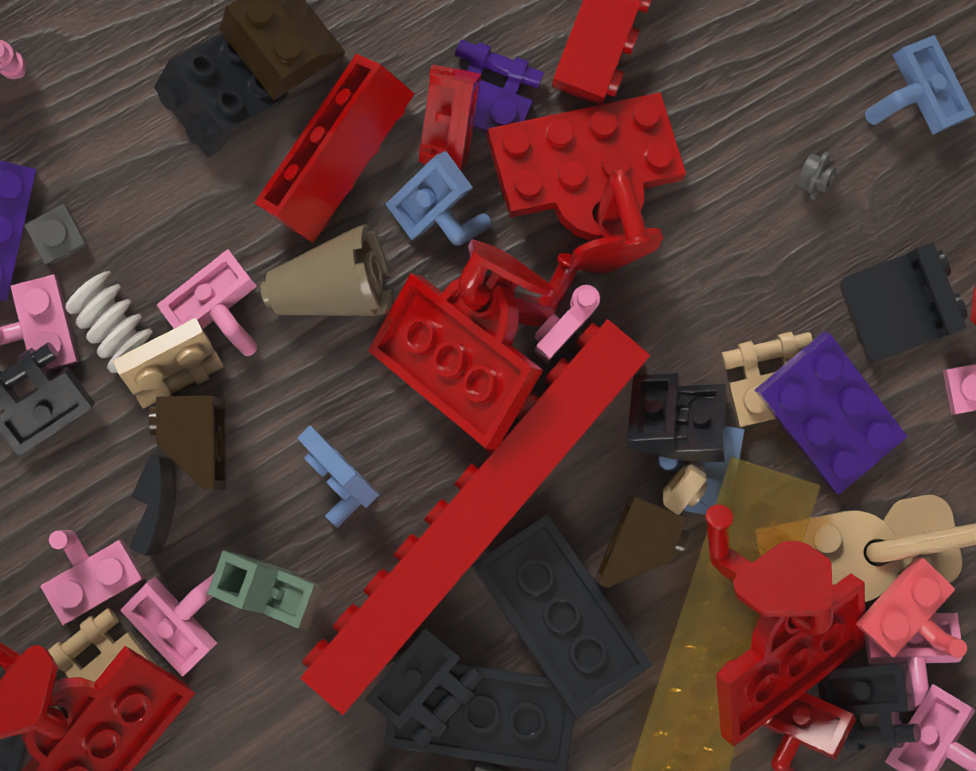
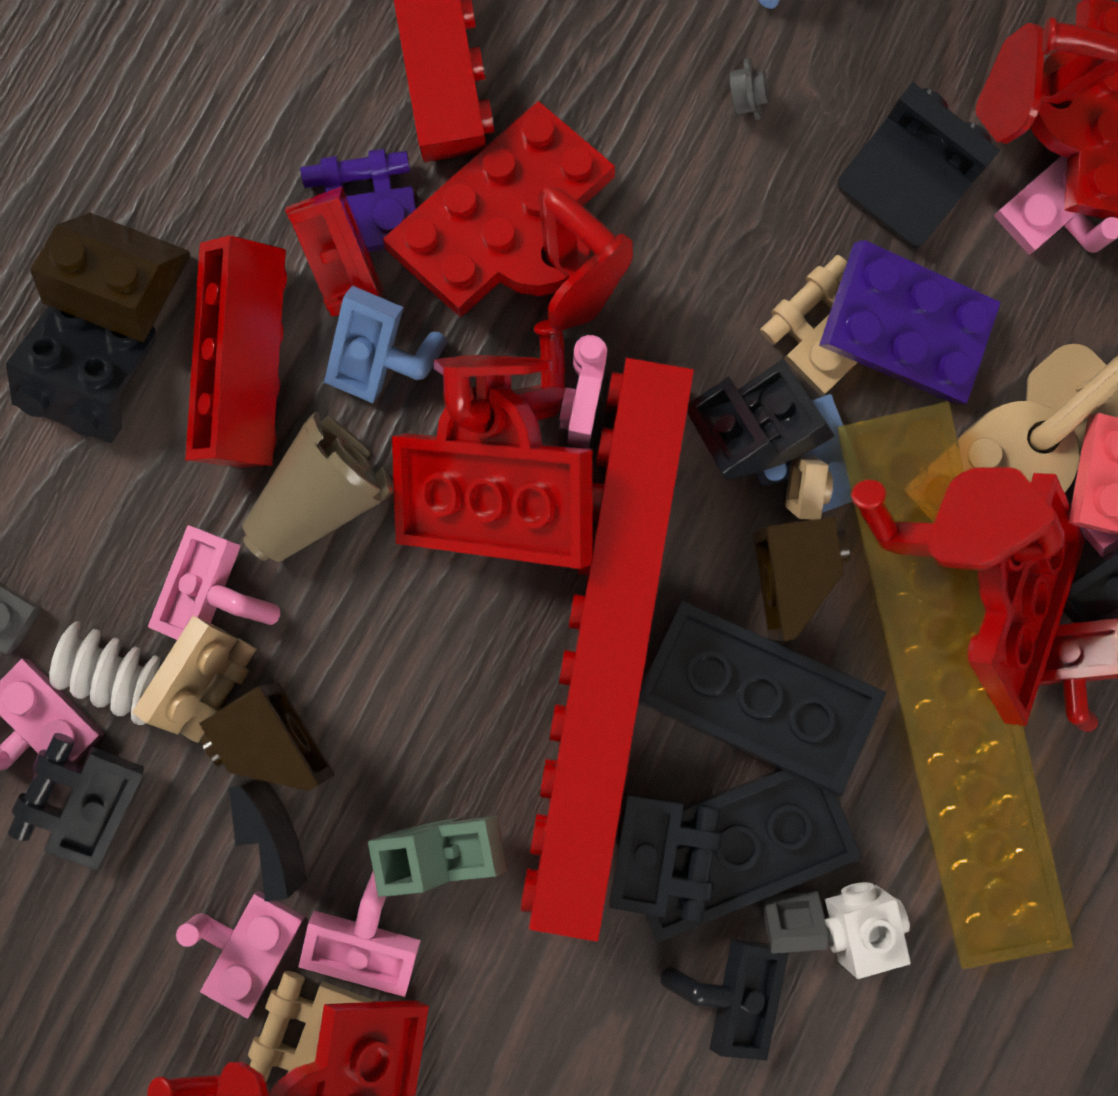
camera: 30 degrees left, 0 degrees up
medium blue plate [297,425,379,528] -> none

